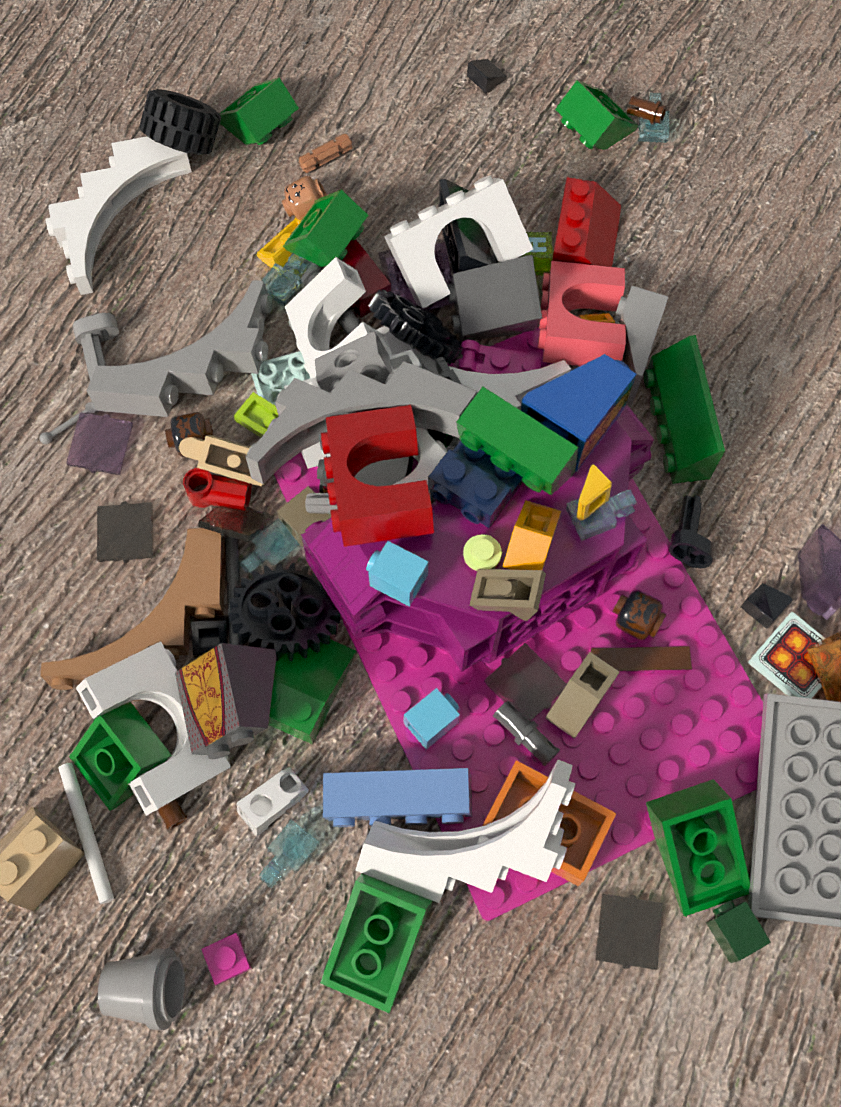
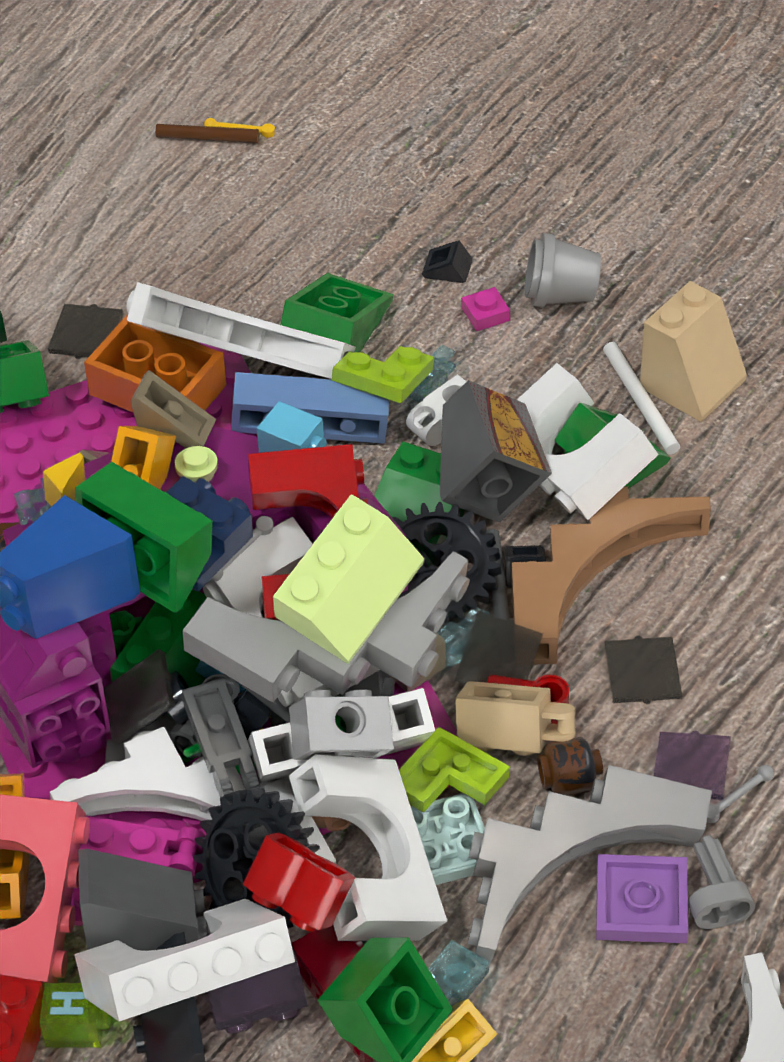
camera: 175 degrees left, 20 degrees down
none -> red brick [243,832,355,932]
none -> yellowish green slope [273,494,424,664]
none -> lime plate [332,346,434,403]
none -> black slope [422,240,472,283]
none -> medium lavender plate [596,854,688,943]

